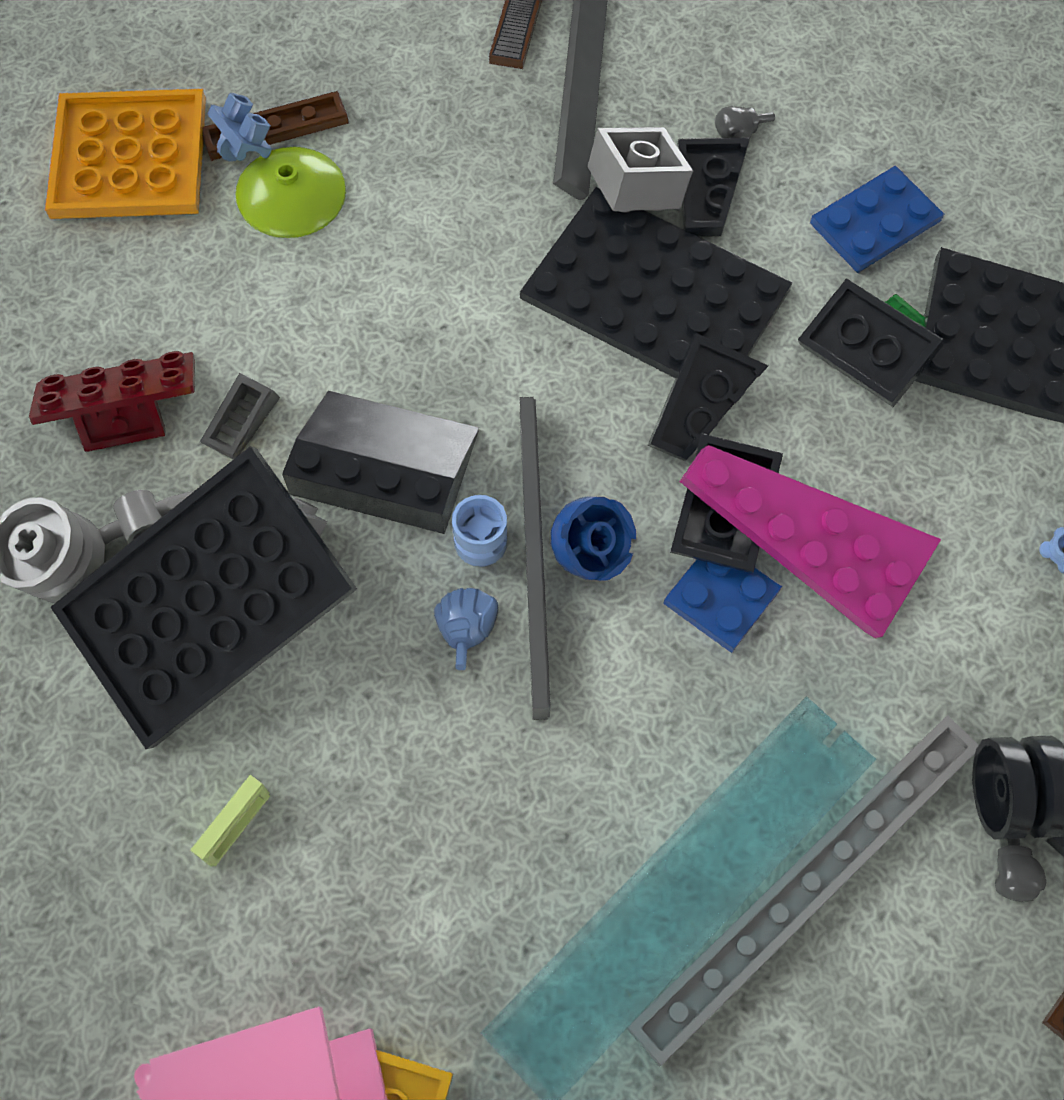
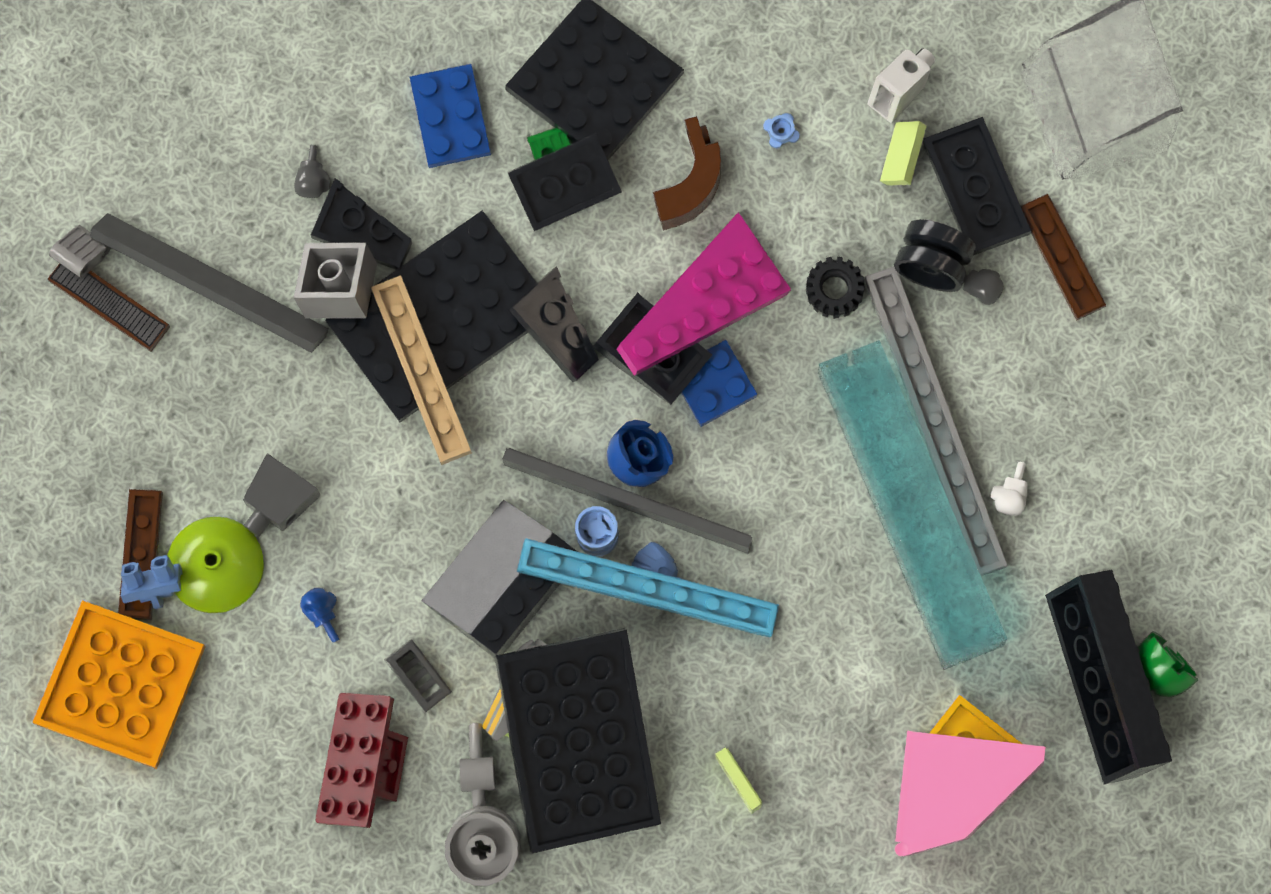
camera: 60 degrees left, 10 degrees up
none -> dark grey torso [243,453,320,537]
none -> blue piece [300,588,340,643]
none -> tan plate [371,275,472,465]
none -> medium azure tile [517,538,779,637]
none -> reddish brown arch [653,116,721,231]
none -> black tyre [806,256,865,319]
none -> white piece [991,462,1028,516]

